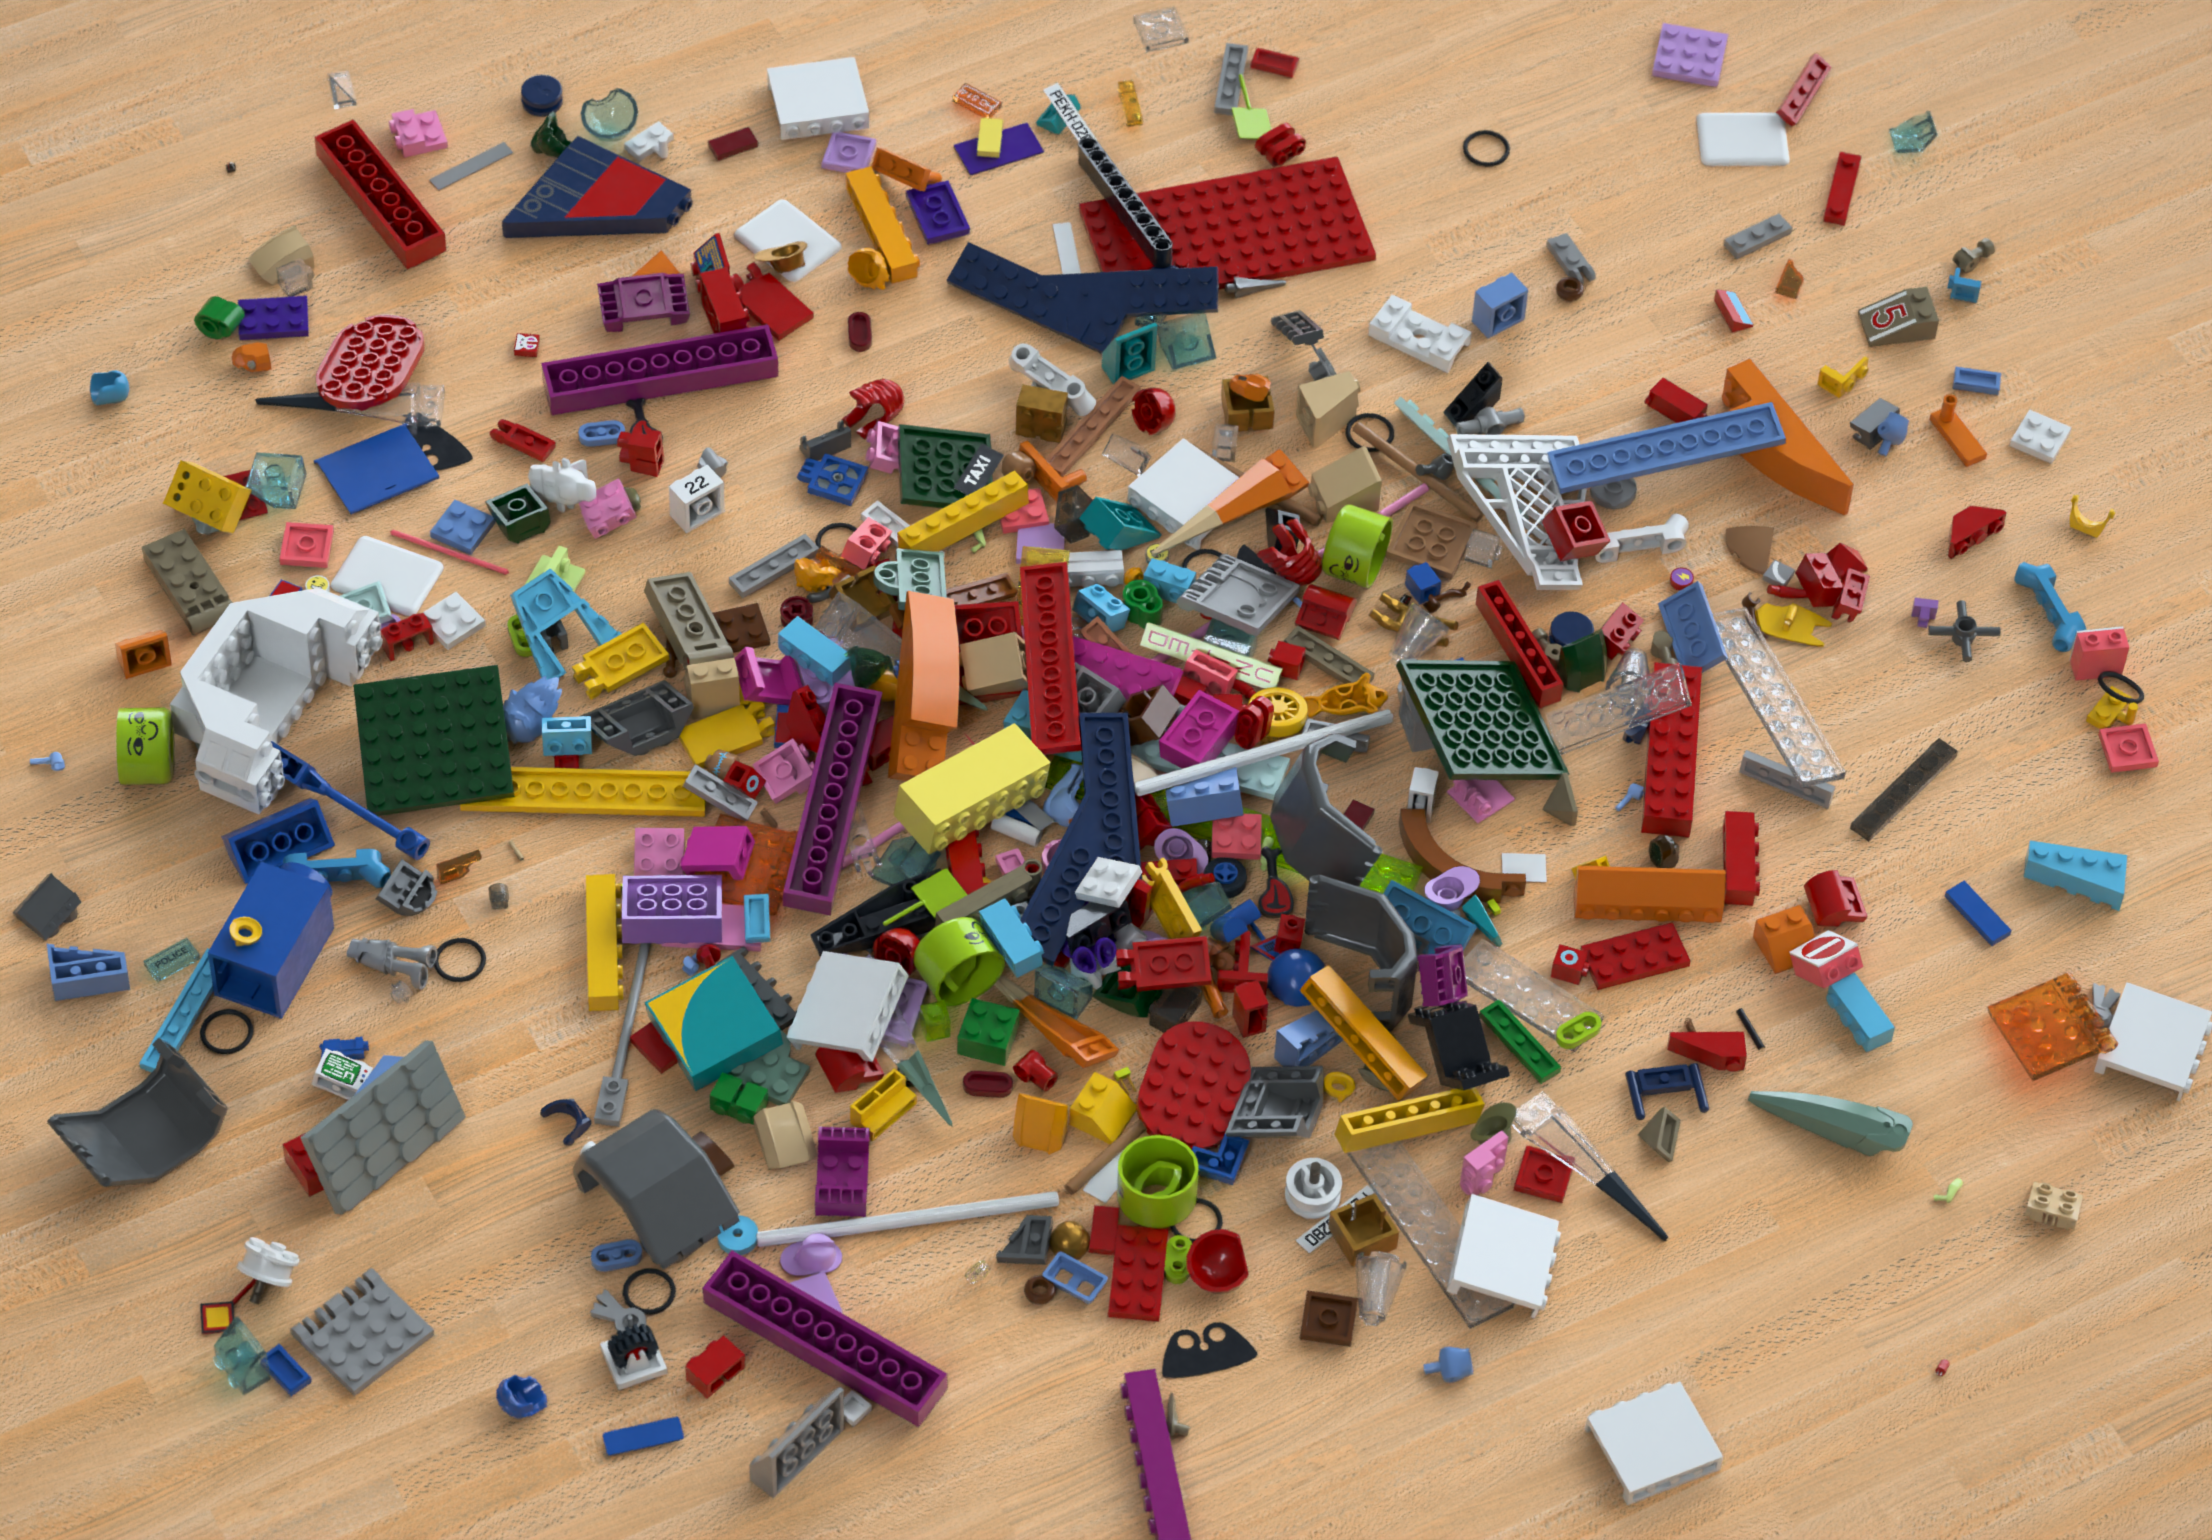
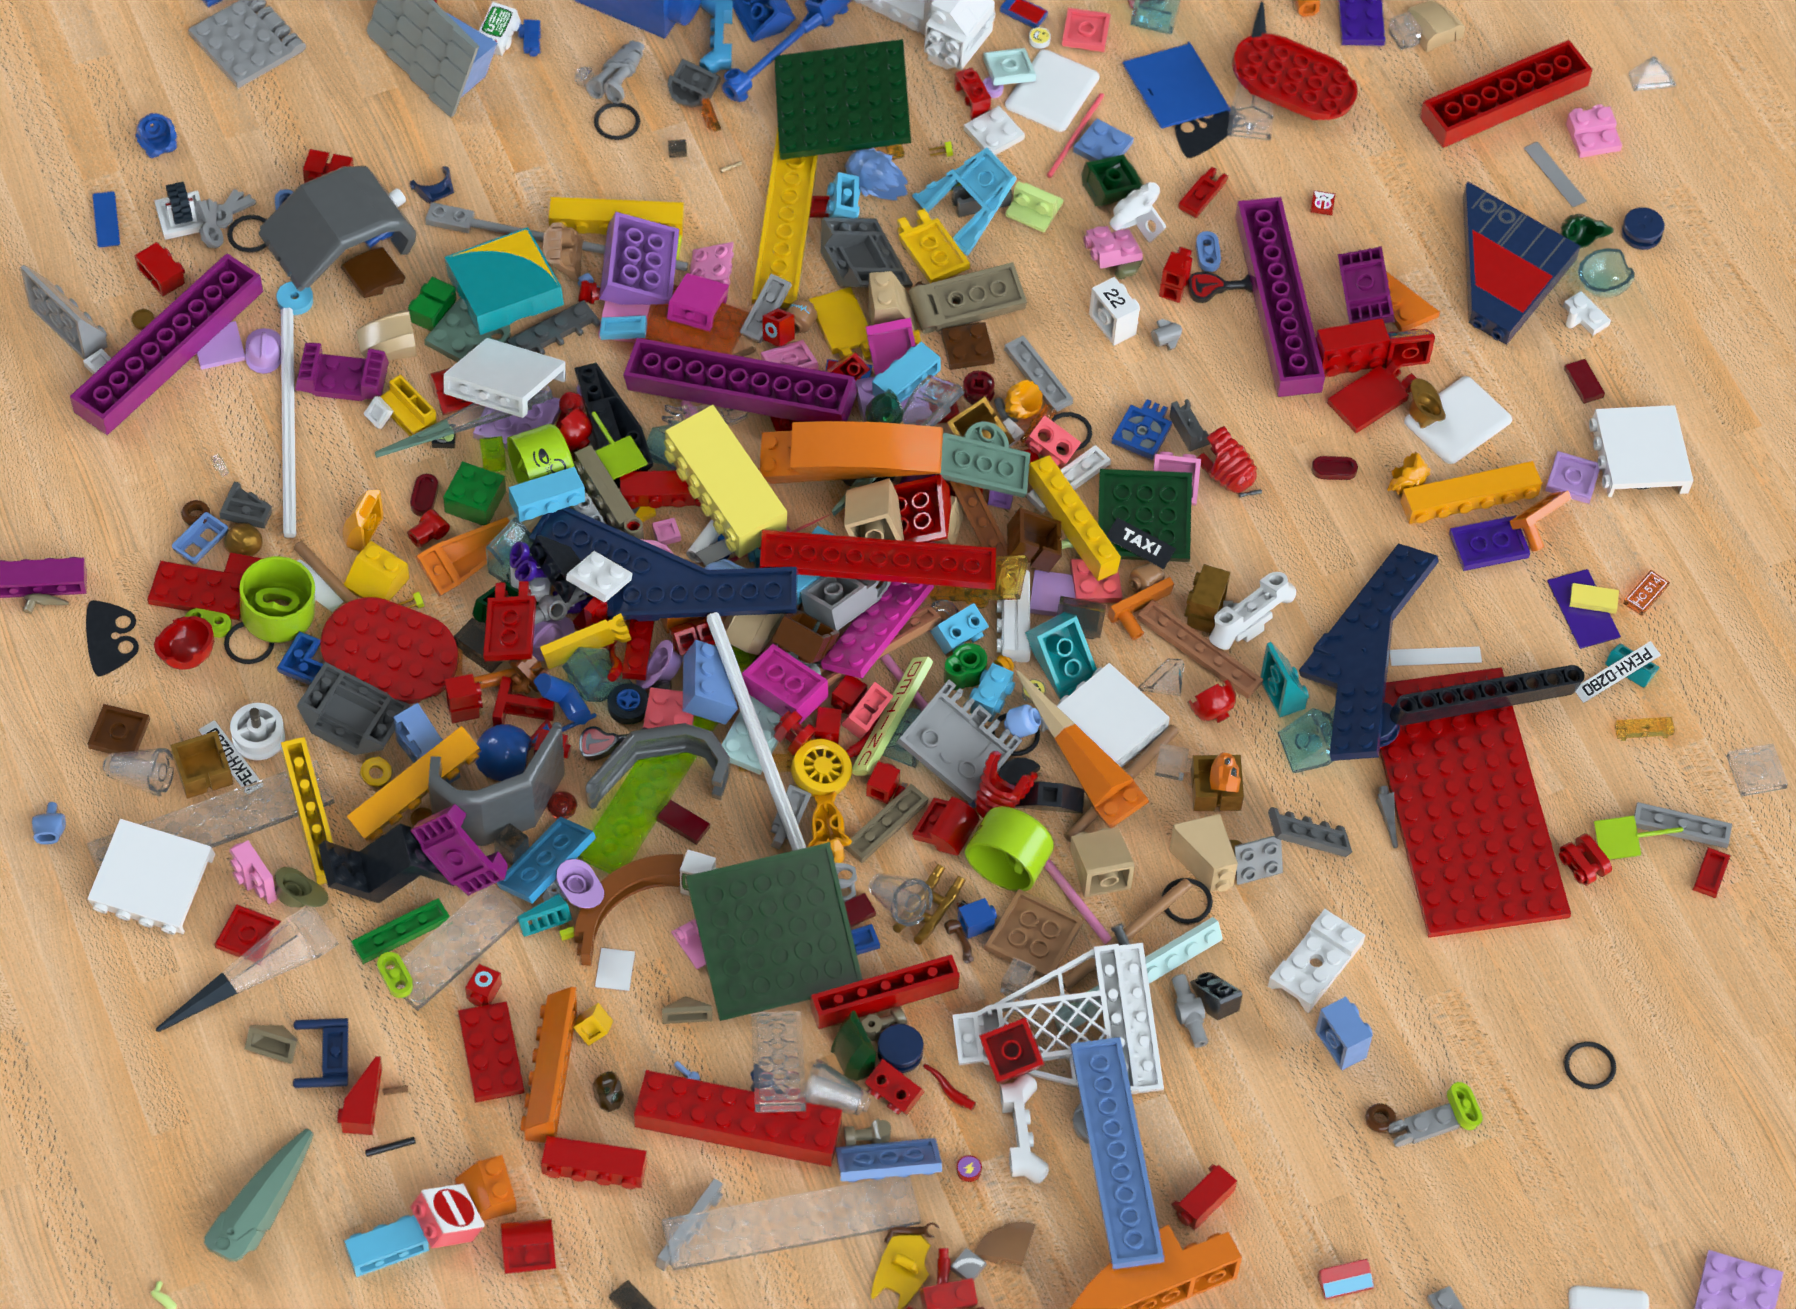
camera: 95 degrees right, 5 degrees up
none -> pearl gold piece [131,309,154,330]
none -> light grey piece [194,199,224,249]
none -> red piece [302,149,354,183]
none -> white tile [363,396,394,429]
none -> medium nougat slope [543,222,583,282]
none -> red wheel [559,392,585,414]
none -> red animal [923,1064,976,1111]
none -> piece [929,141,954,157]
none -> light blue head [1004,704,1041,738]
none -> reddish brown piece [1007,508,1062,573]
none -> lime plate [1447,1082,1483,1130]

